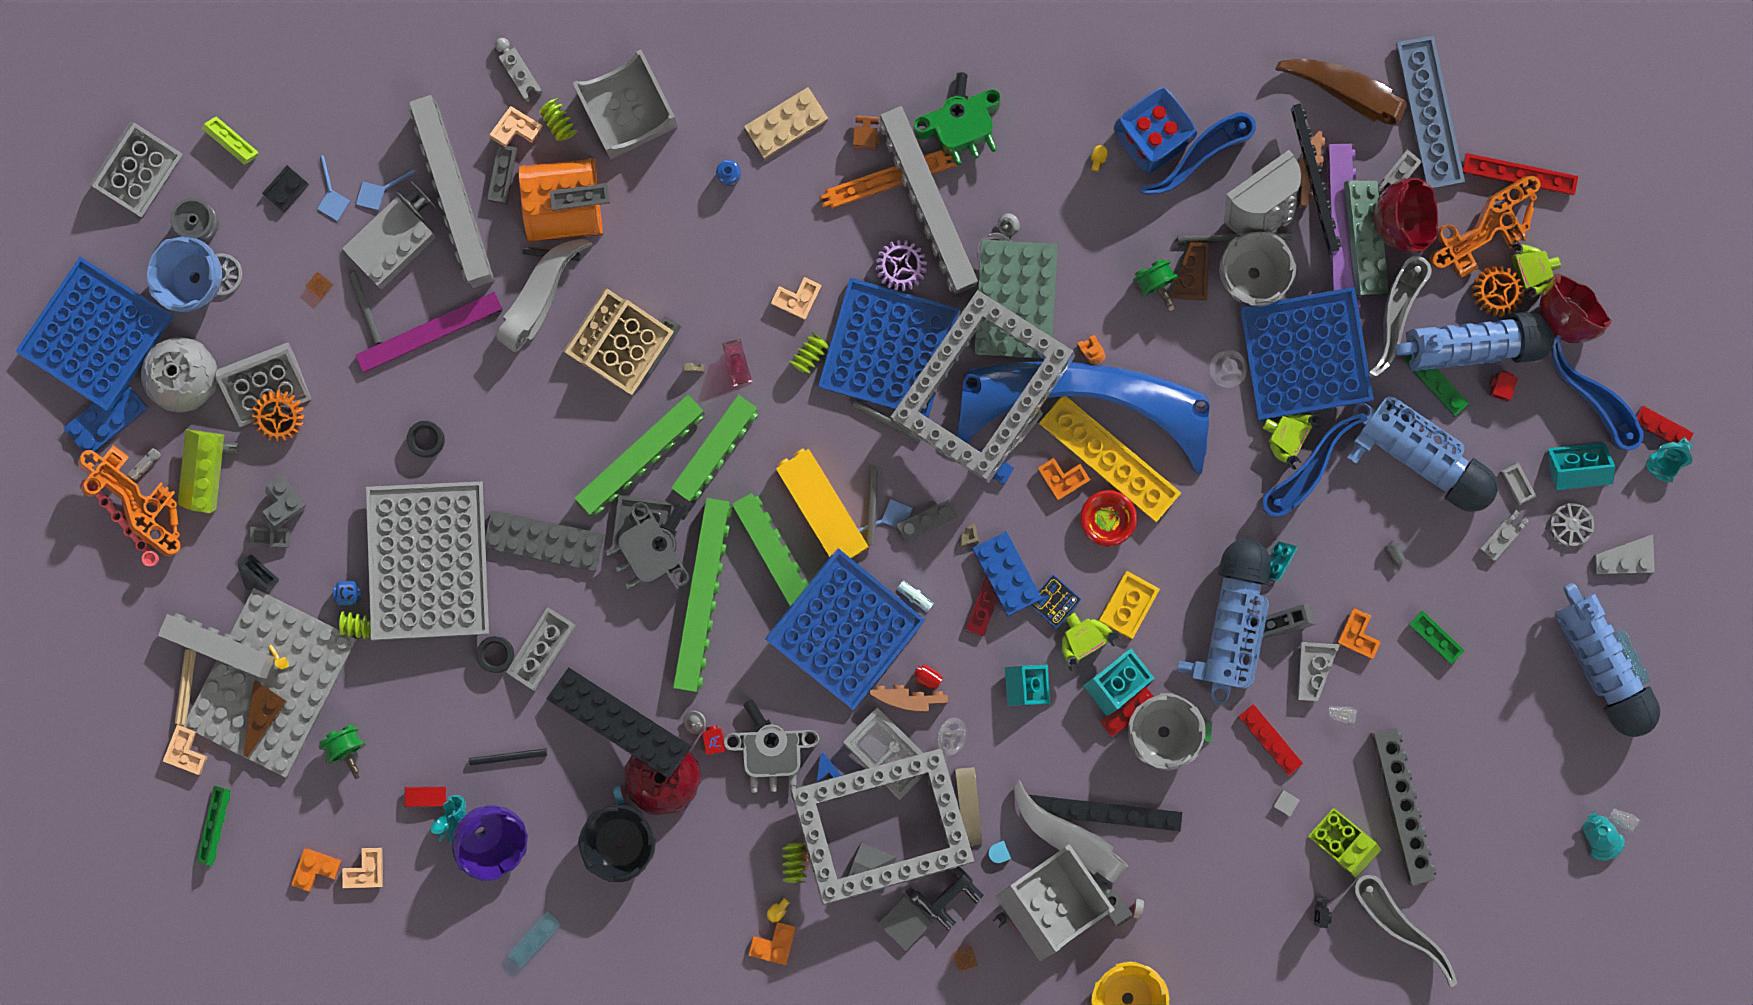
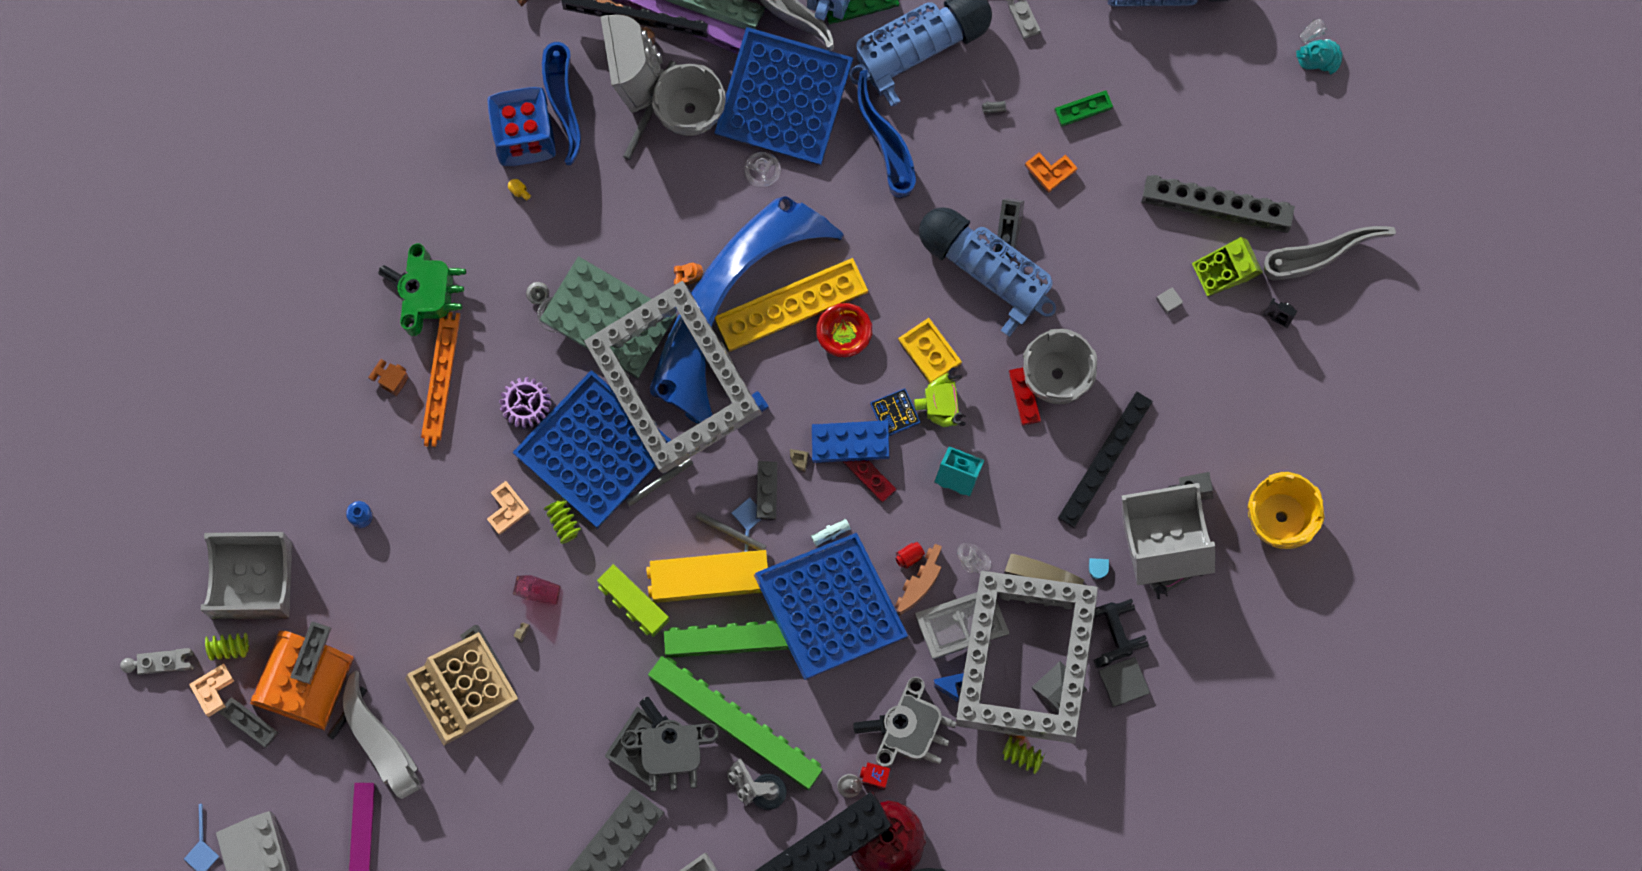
camera: 65 degrees left, 10 degrees down
dark grey piece [397,181,438,221] -> none
light grey brick [408,95,495,288] -> none
bright green brick [575,395,705,516] -> none
bright green brick [671,395,758,503] -> none
tan plate [744,87,828,159] -> none
orange plate [749,922,796,965] -> none
yellow cylinder [767,898,790,923] -> none
light grey brick [878,106,978,295] -> none
clear orange tile [953,947,978,972] -> none
light grey animal [1014,780,1128,883] -> none
orange plate [1037,458,1090,501] -> none
teal slope [1083,648,1155,716] -> none
green wheel [1132,259,1178,312] -> none
light grey tile [1133,899,1144,919] -> none
reddish brown wing [1169,242,1209,301] -> none
red plate [1238,704,1304,776] -> none
lime torso [1263,413,1323,470] -> none
teal hinge [1269,541,1298,582] -> none
light grey wing [1297,642,1340,701] -> none
clear cone [1328,705,1357,725] -> none
none -> lime brick [597,564,670,637]
none -> plate [727,758,786,810]

